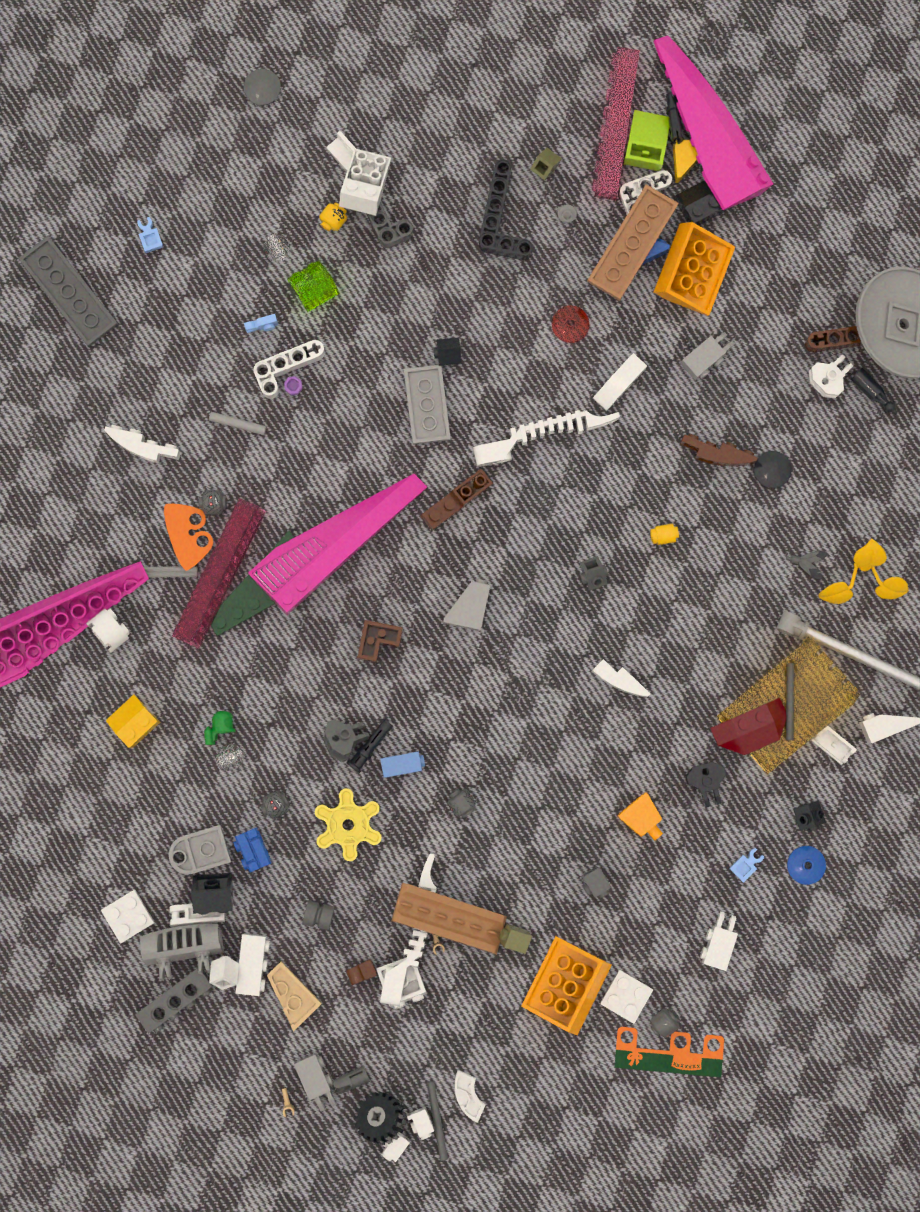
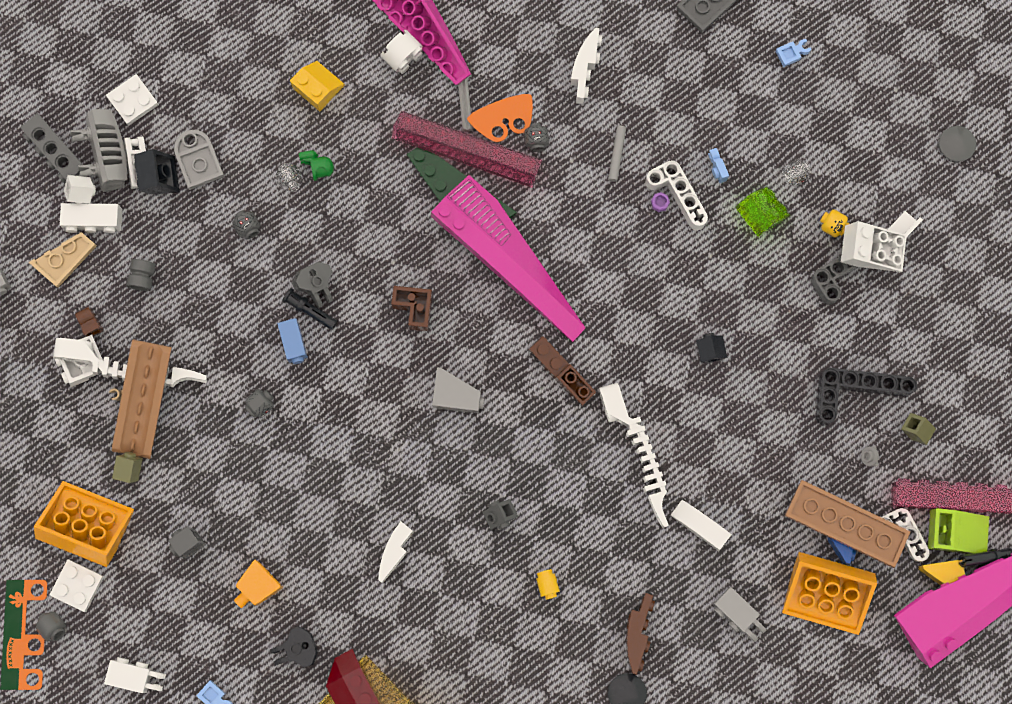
camera: 90 degrees right, 5 degrees down
blue brick [233,827,272,873] -> none
light yellow plate [315,789,381,861] -> none
light grey plate [404,365,451,445] -> none
clear red dish [552,305,589,343] -> none
black slope [674,180,725,226] -> none

